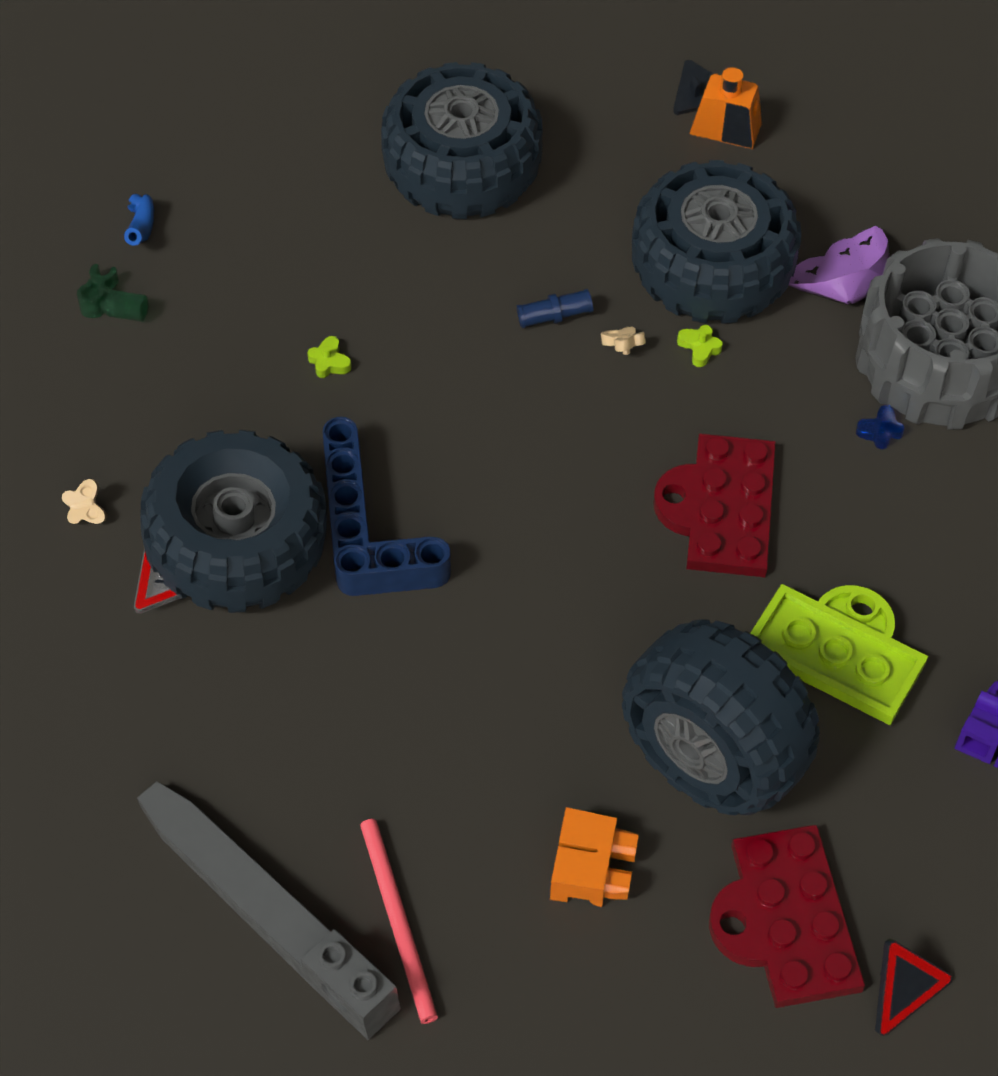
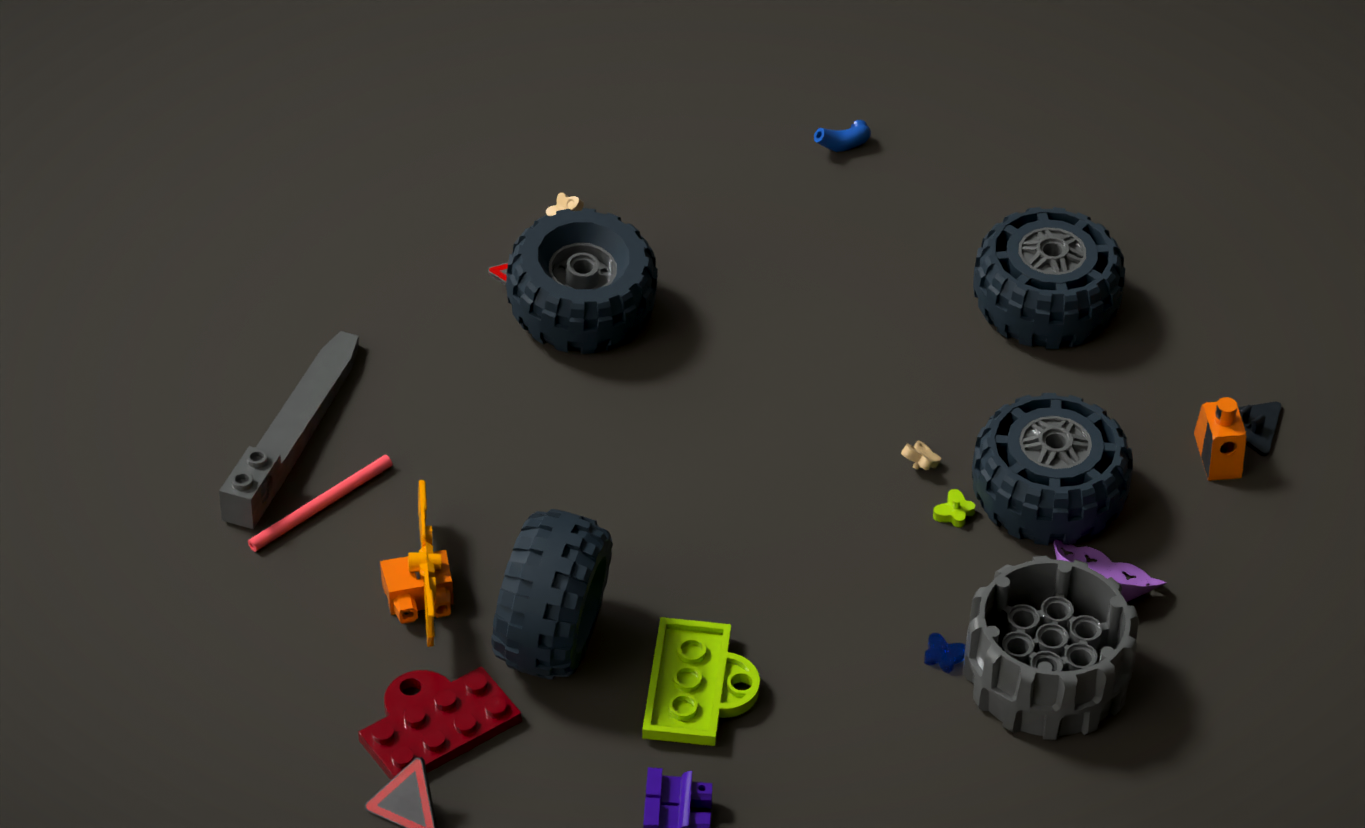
camera: 65 degrees right, 10 degrees down
clear green bar [77,264,149,322] -> none
lime piece [307,336,351,378] -> none
dark blue beam [323,417,451,596] -> none
dark blue pin [516,289,593,328] -> none
dark red plate [653,433,775,578] -> none
none -> light orange piece [408,480,441,647]

